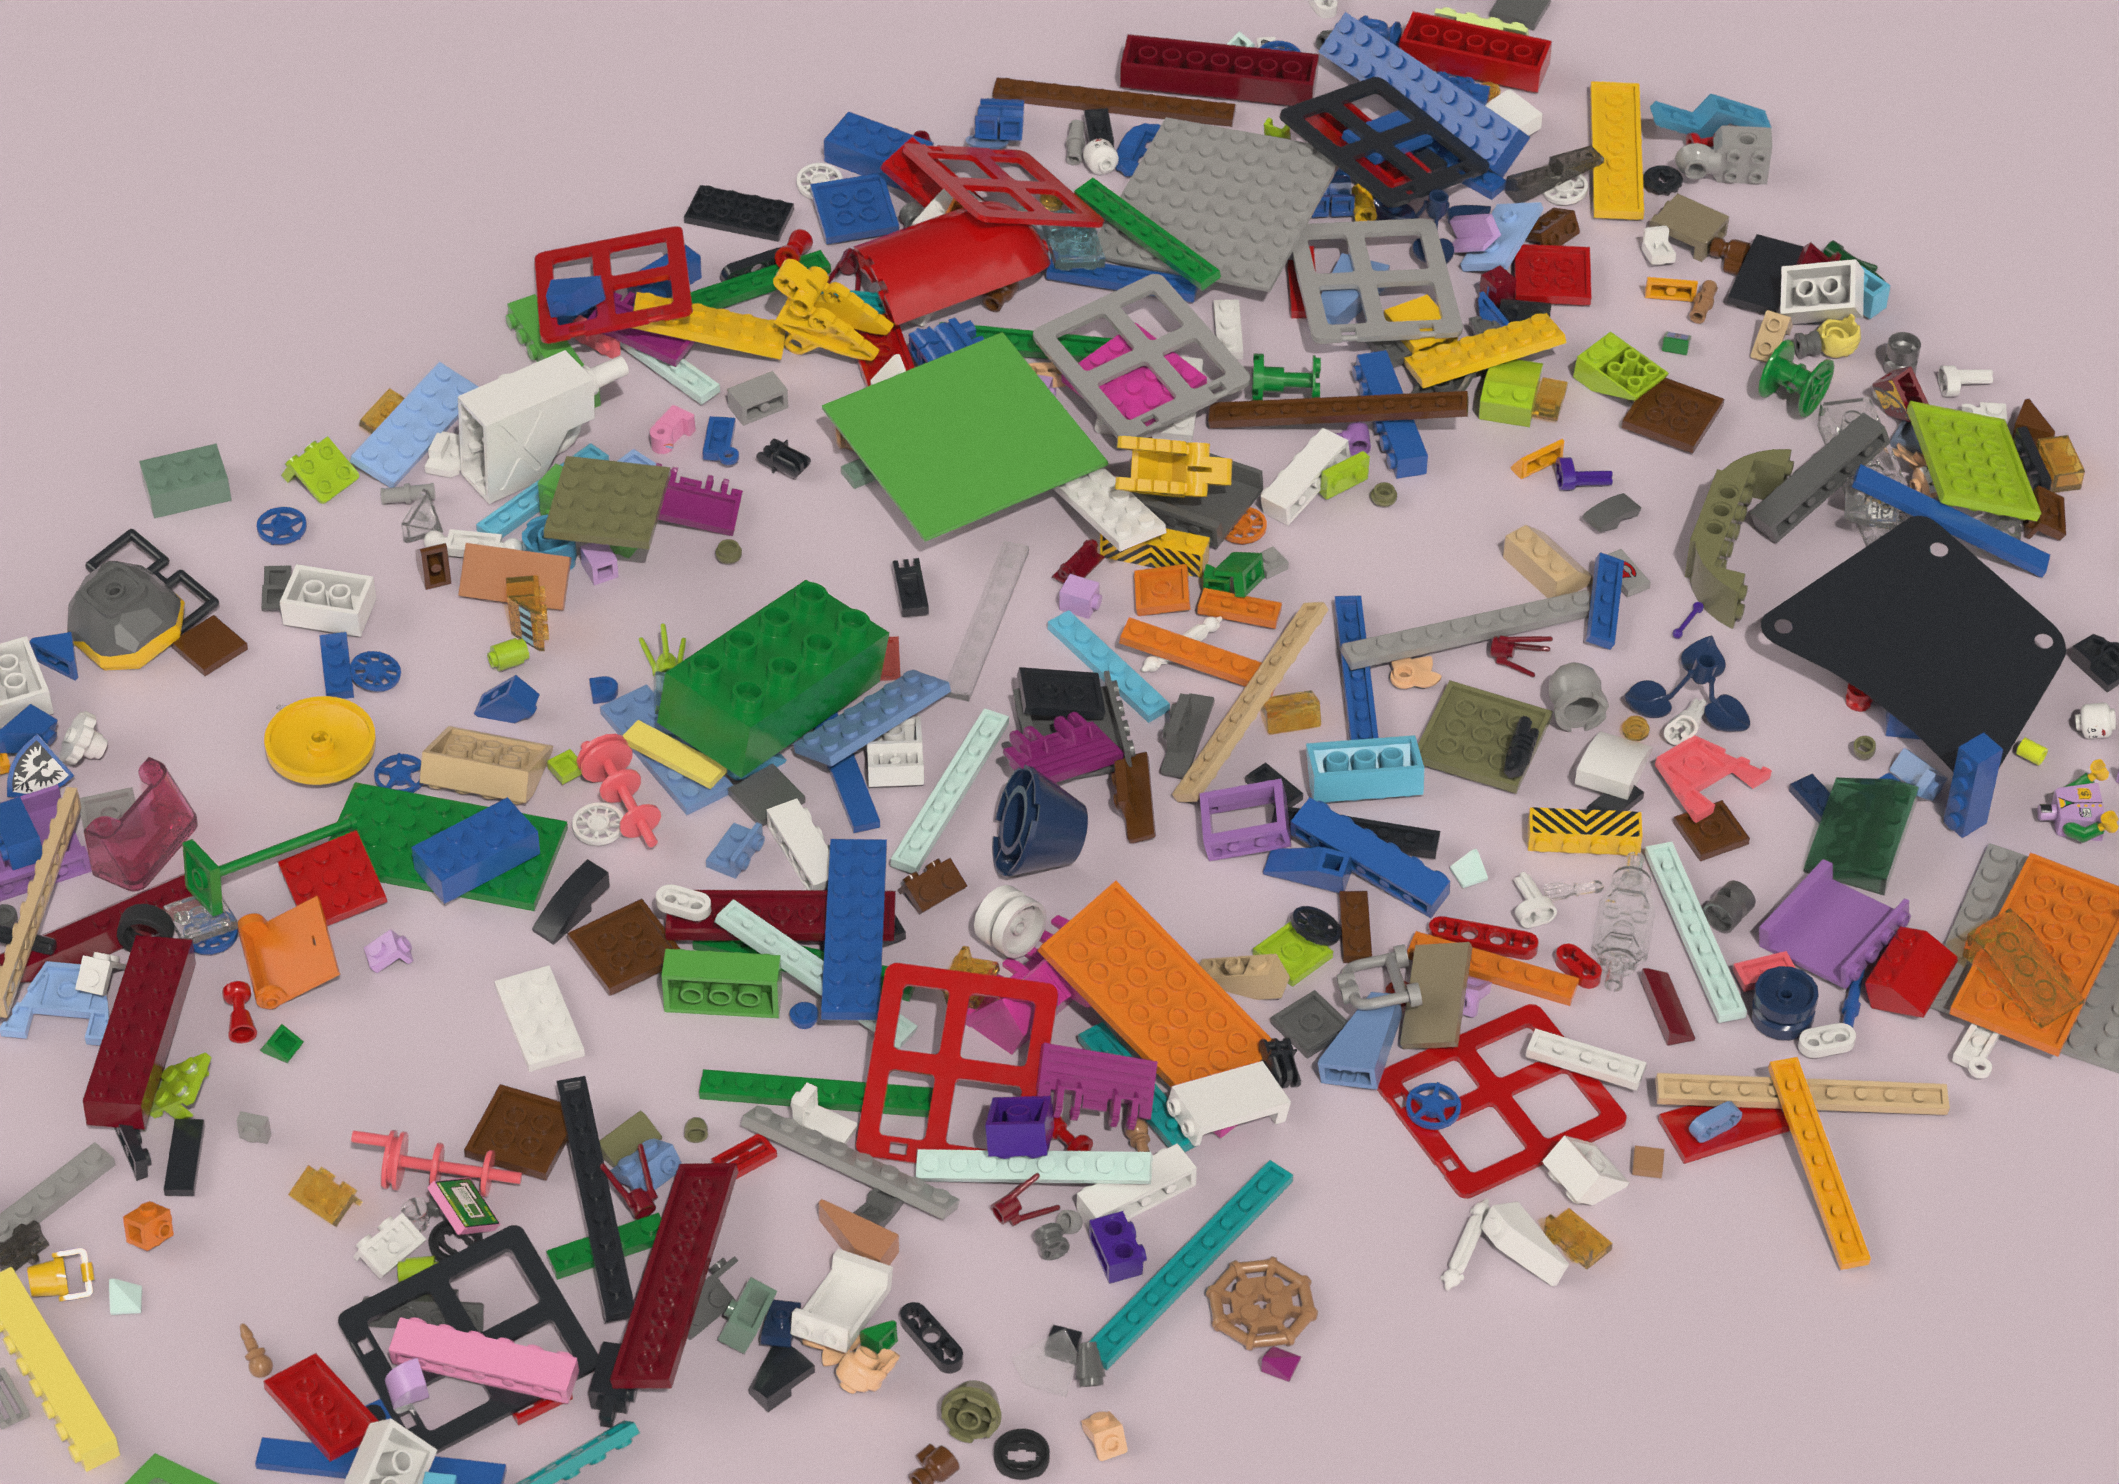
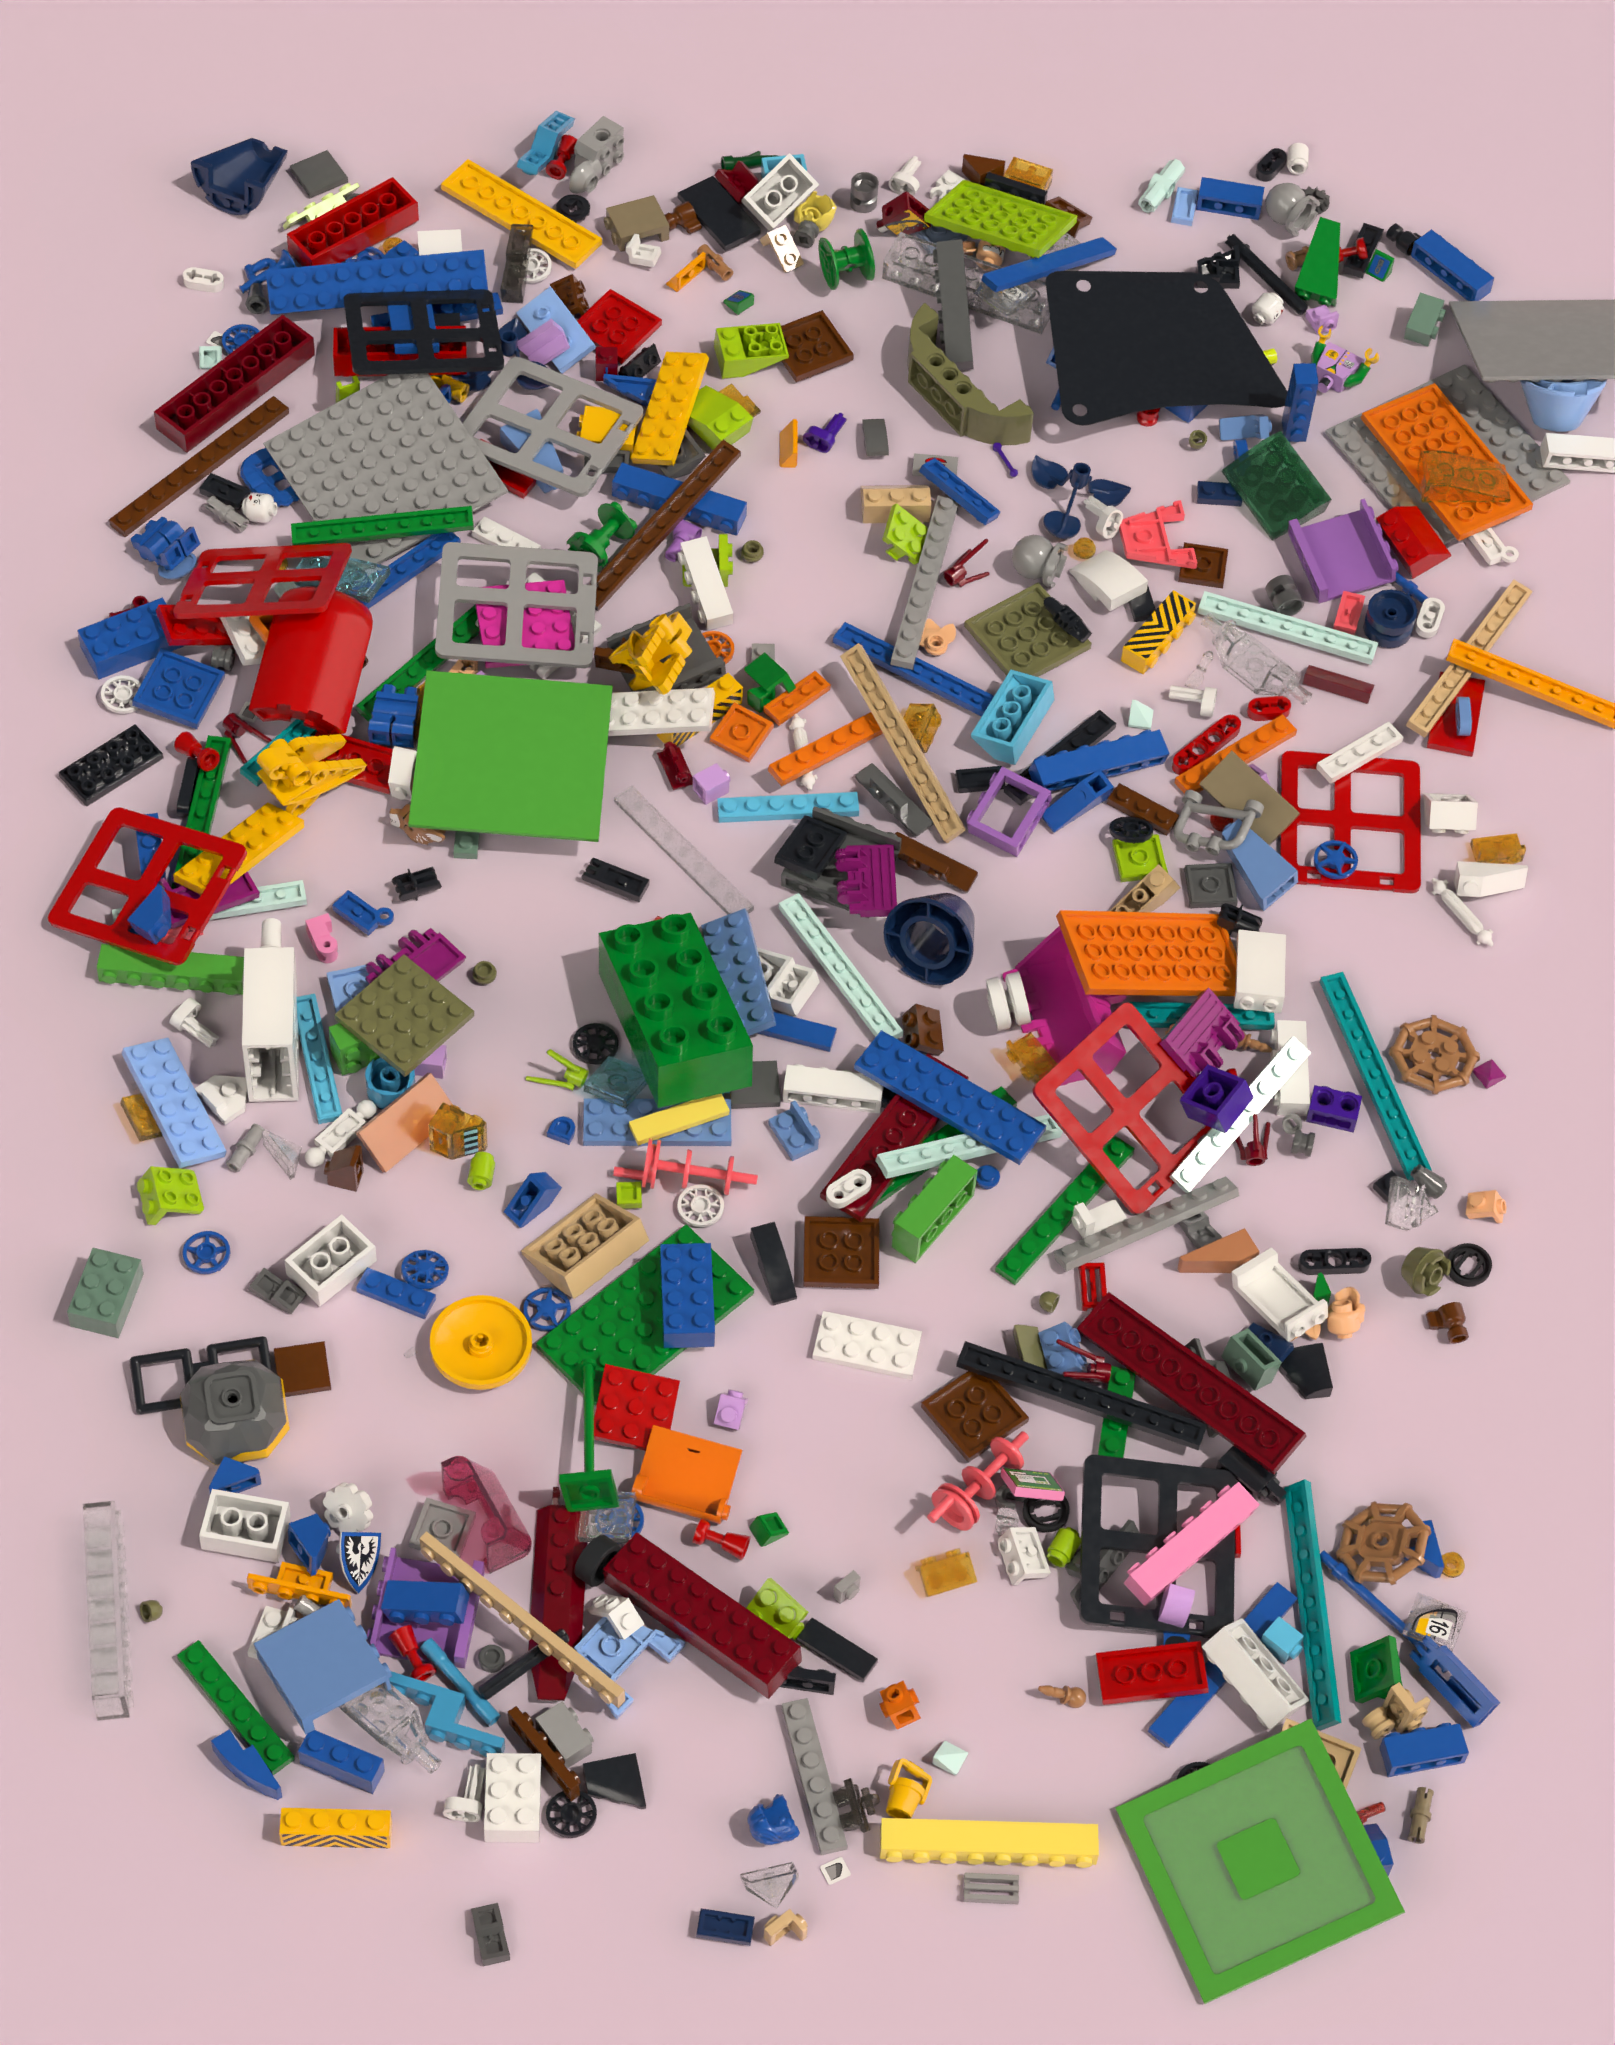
camera: 60 degrees left, 10 degrees up
light grey brick [727,371,788,426] -> none
dark grey tile [1469,316,1501,335] -> none
medium nougat tile [1632,1145,1664,1178] -> none
none -> lime piece [882,503,928,565]

